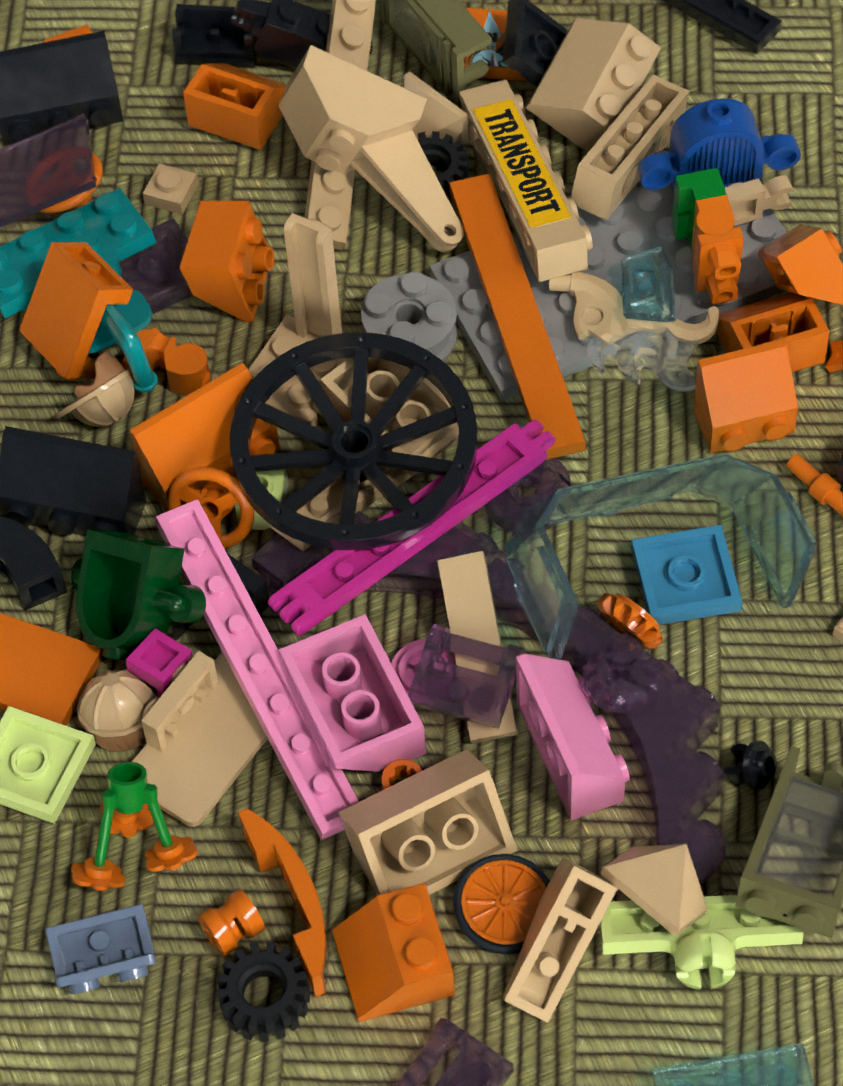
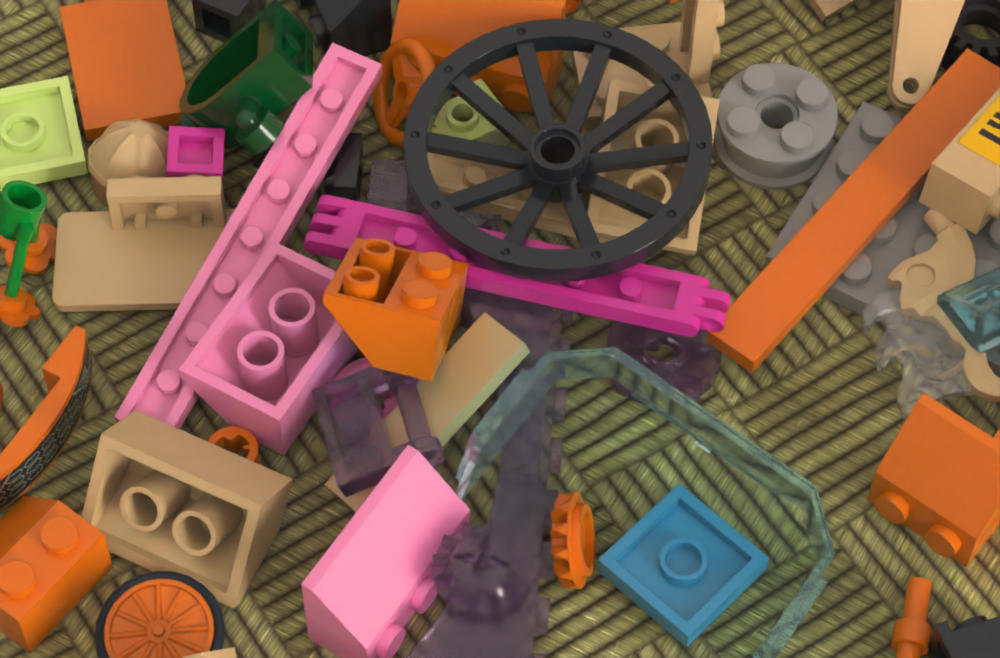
camera: 50 degrees right, 0 degrees up
none -> orange slope [323,237,469,381]

